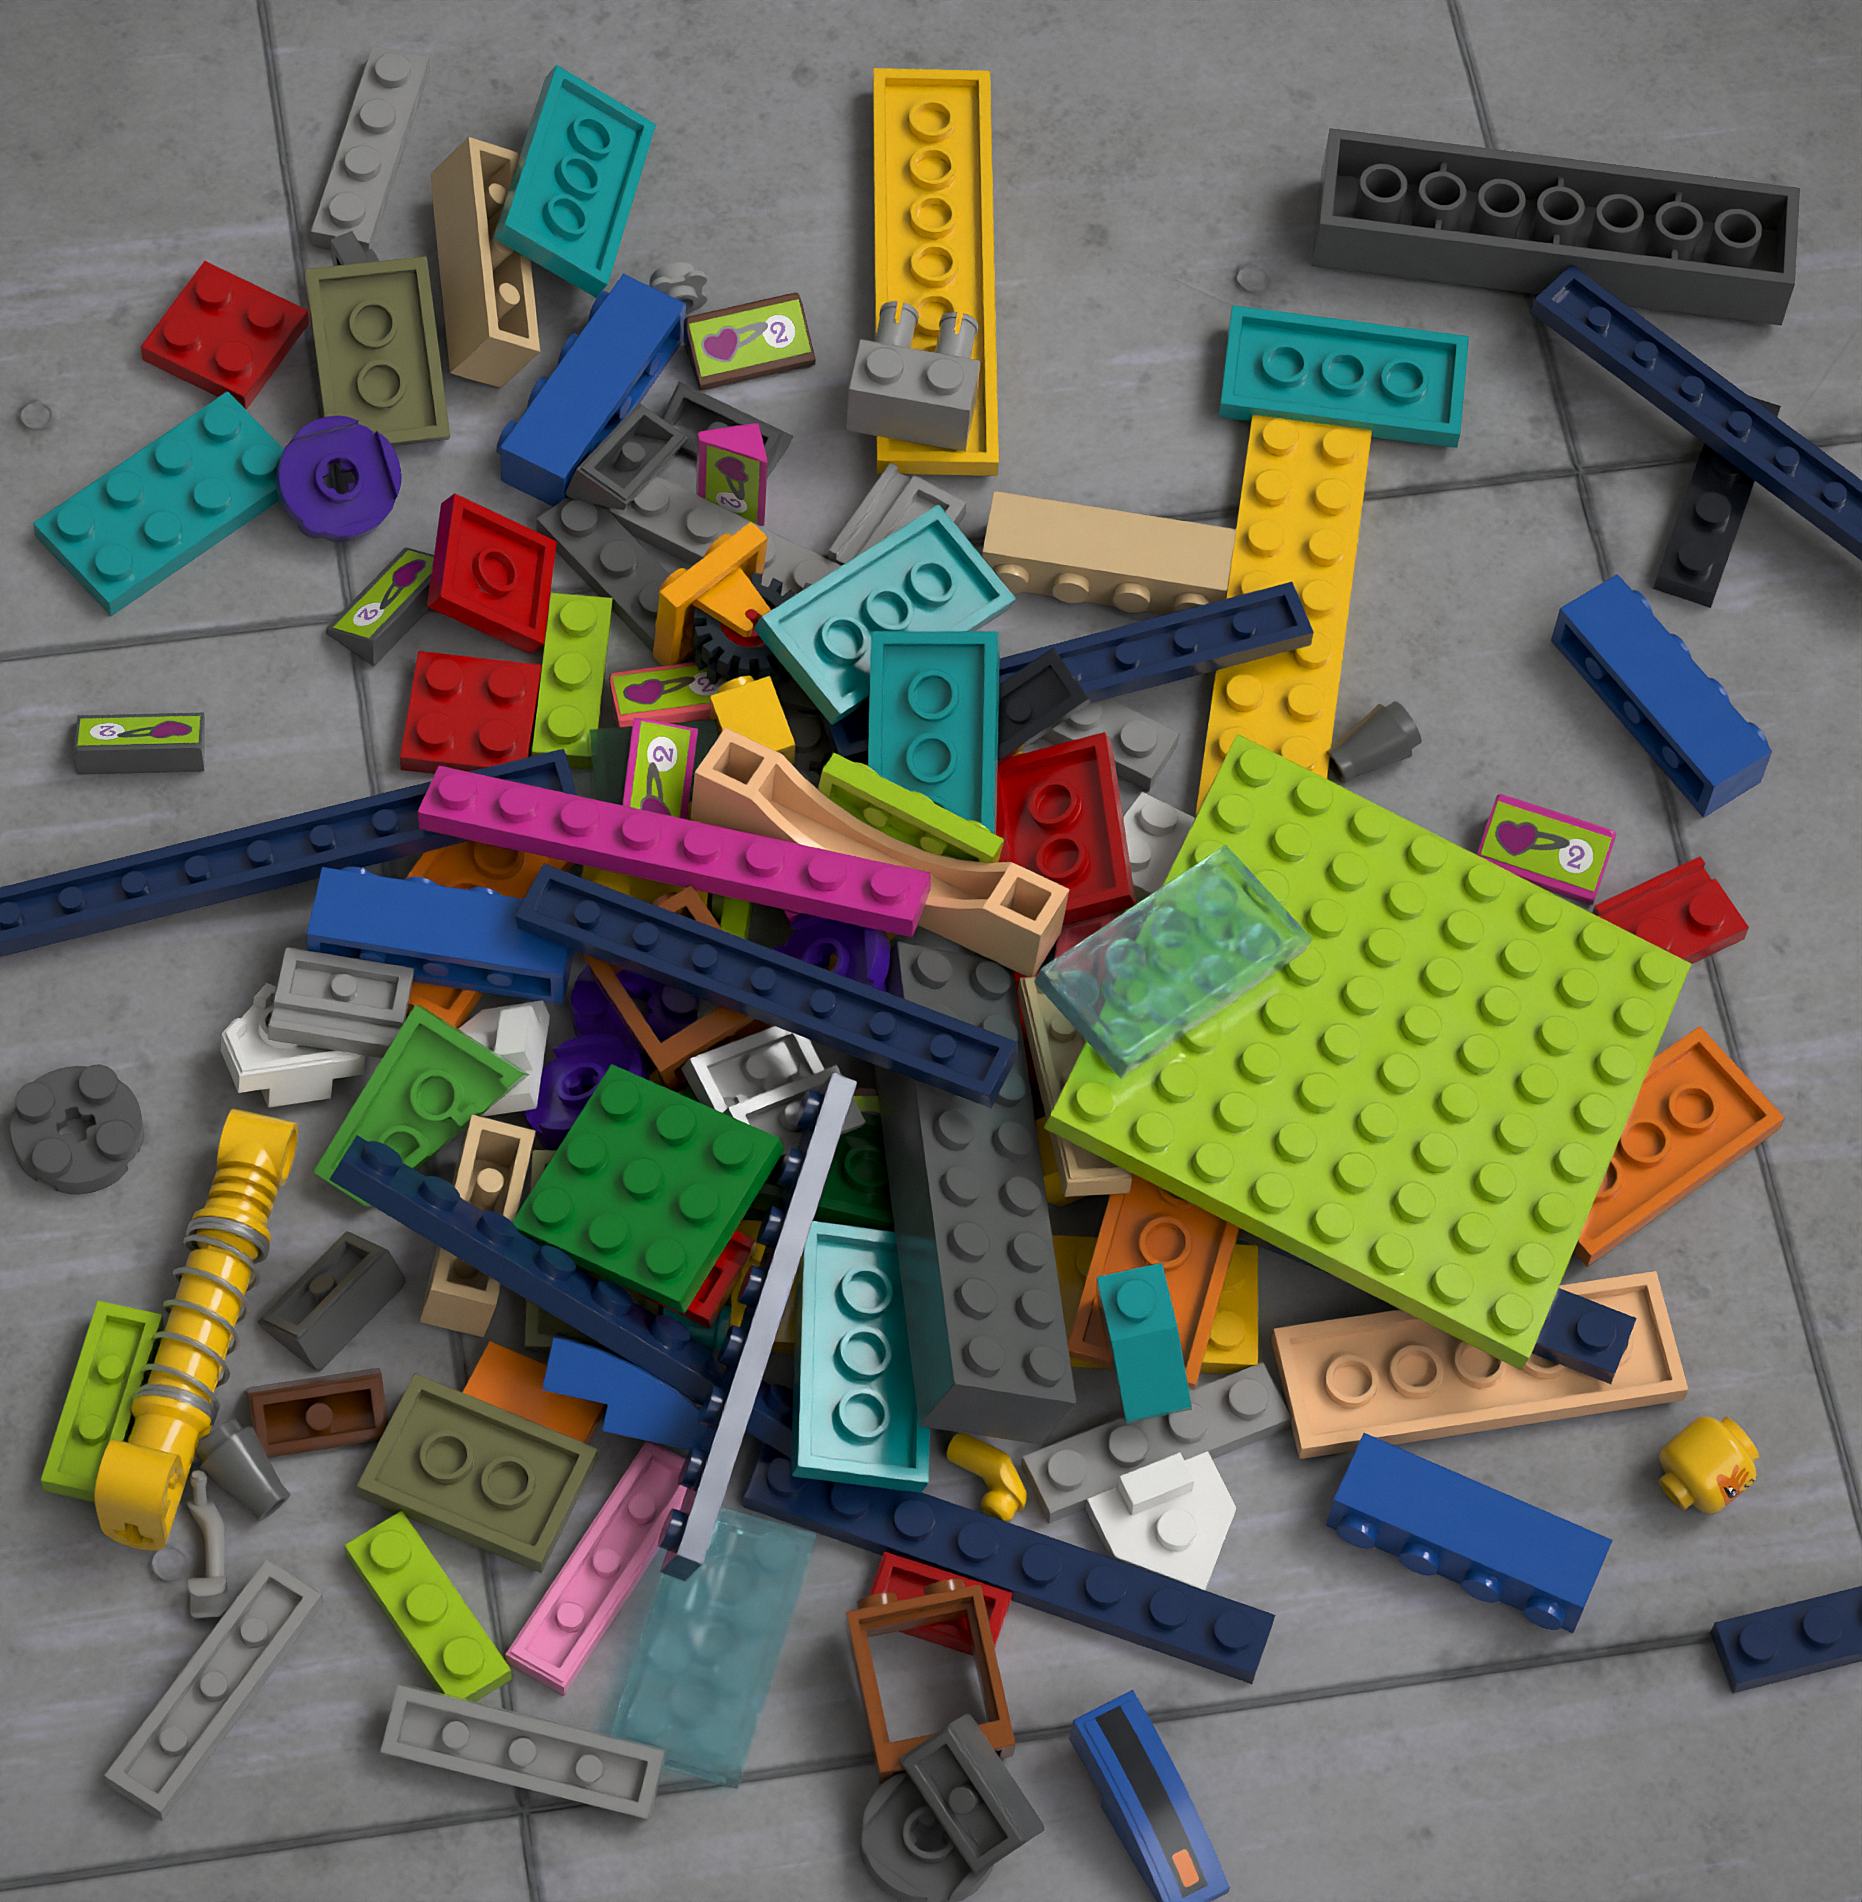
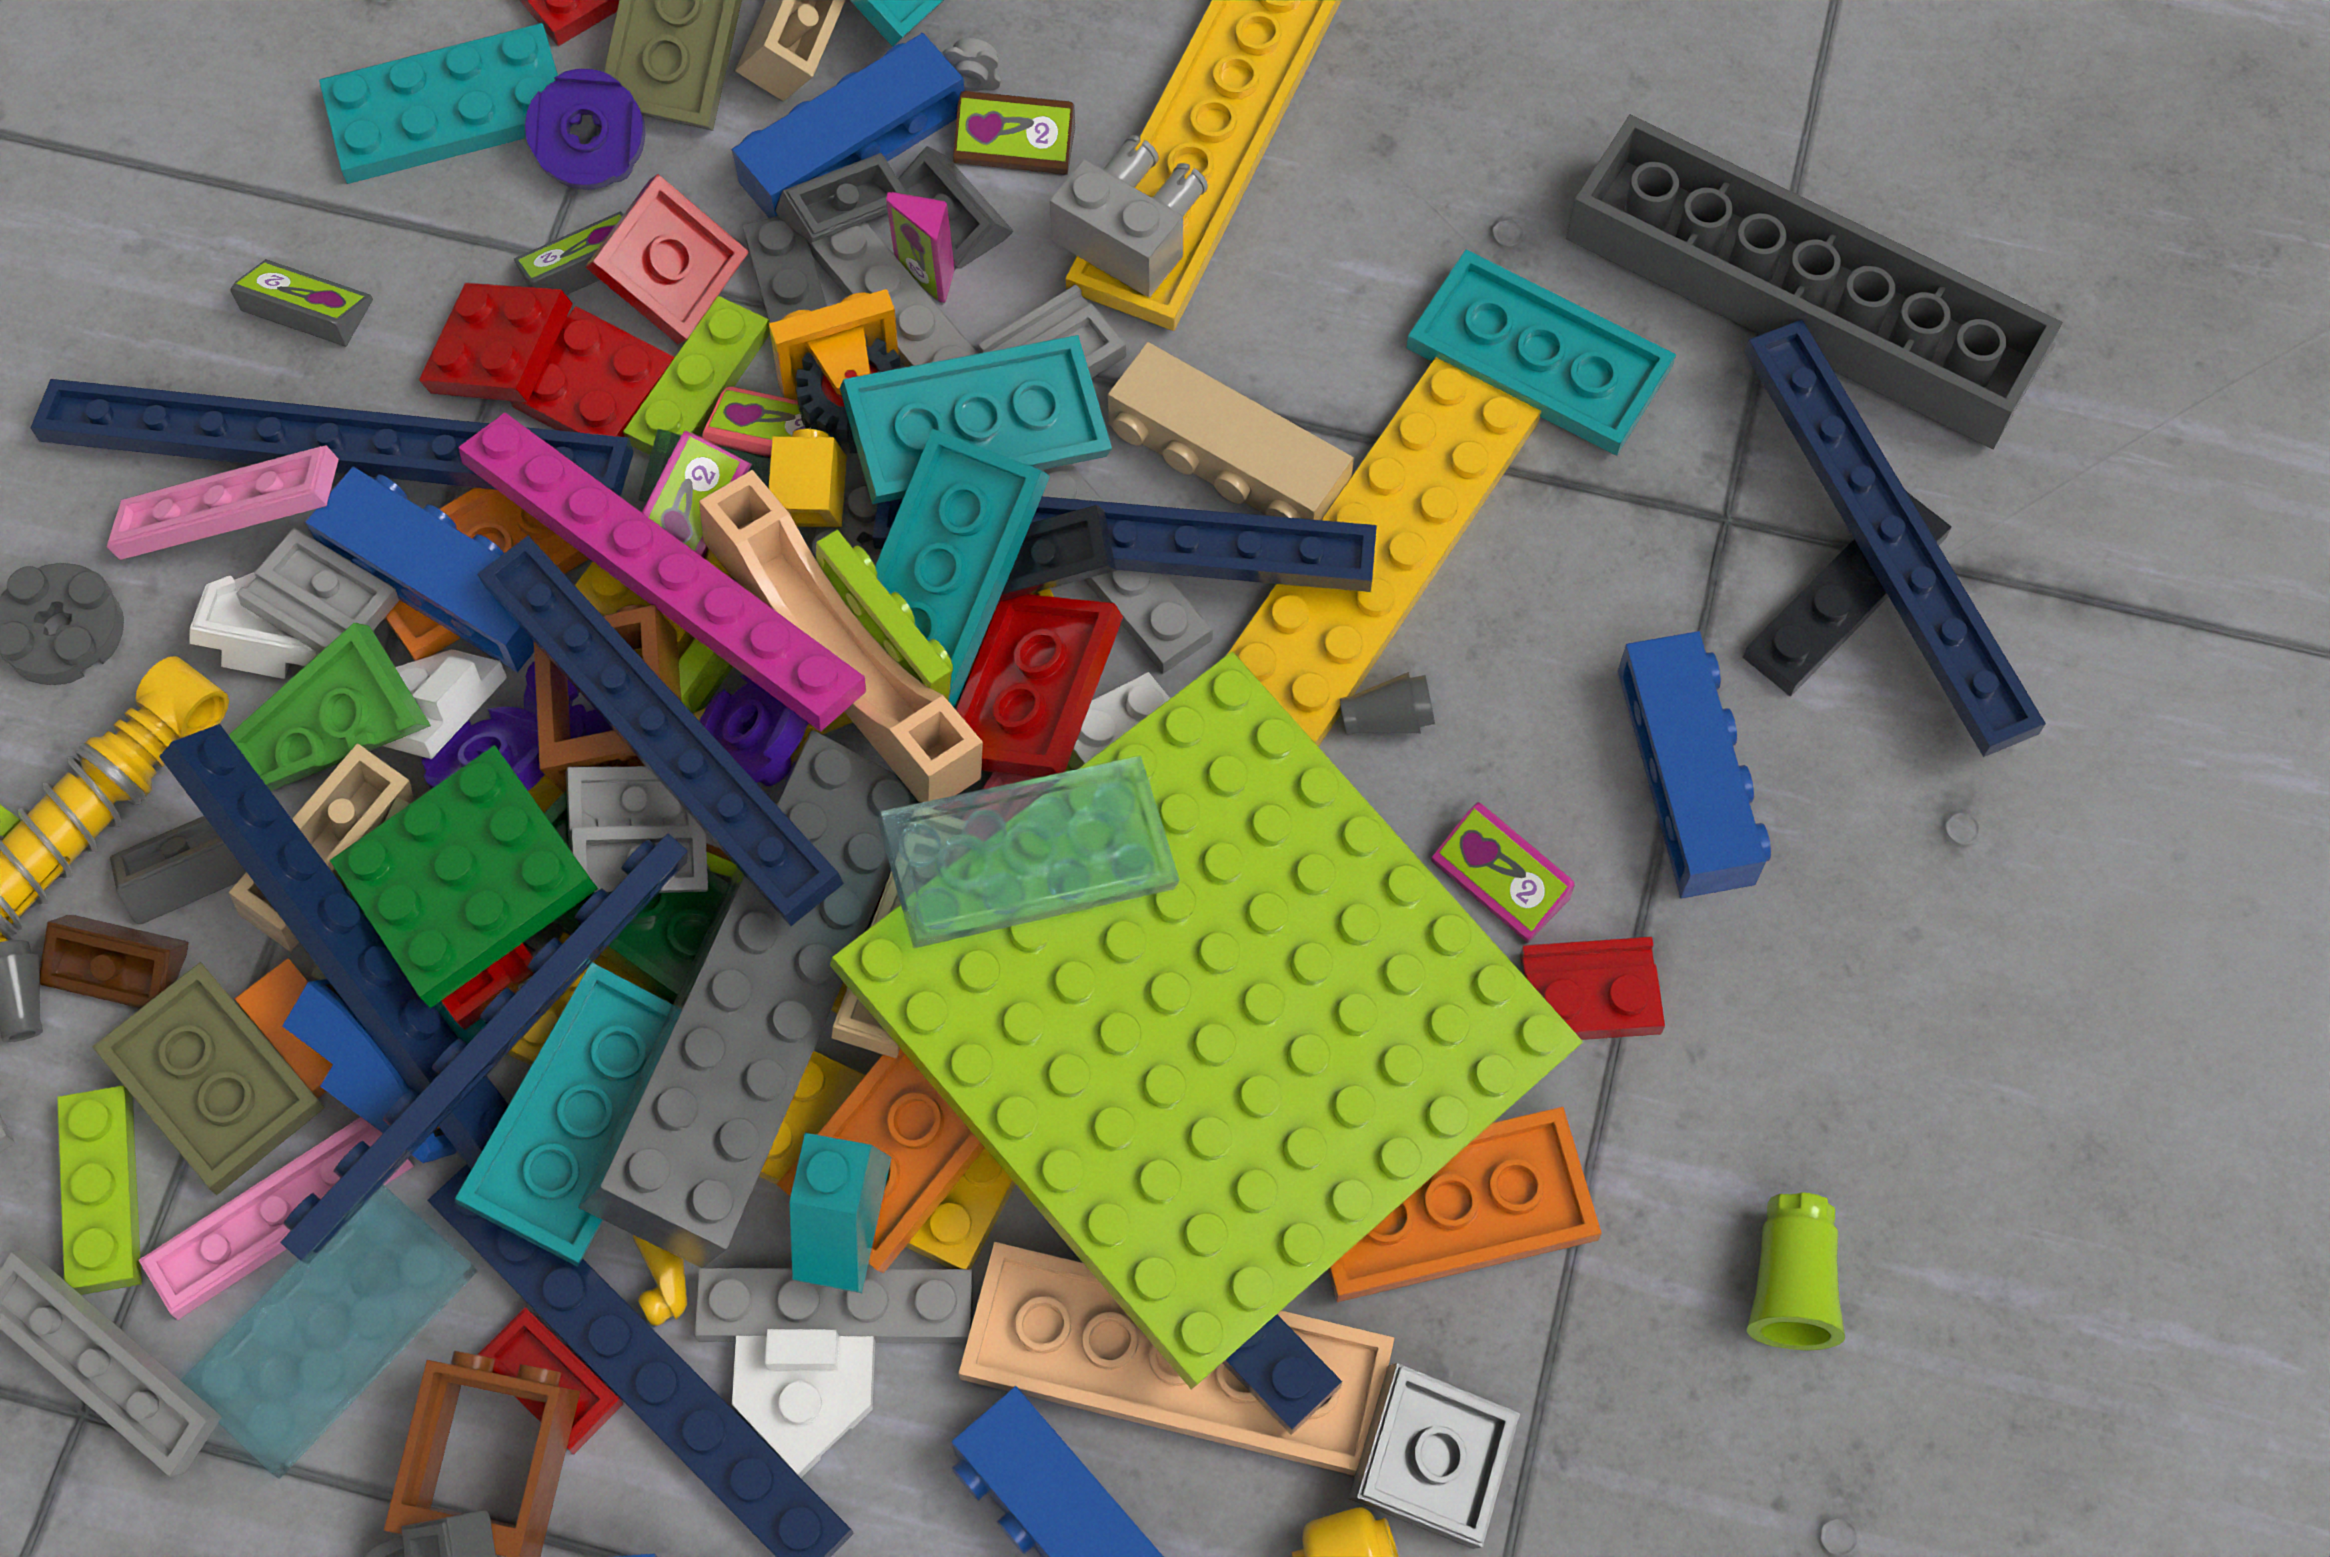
camera: 30 degrees right, 5 degrees up
none -> bright pink tile [107,445,339,560]
none -> red plate [419,283,573,402]
none -> tile [1348,1363,1520,1549]

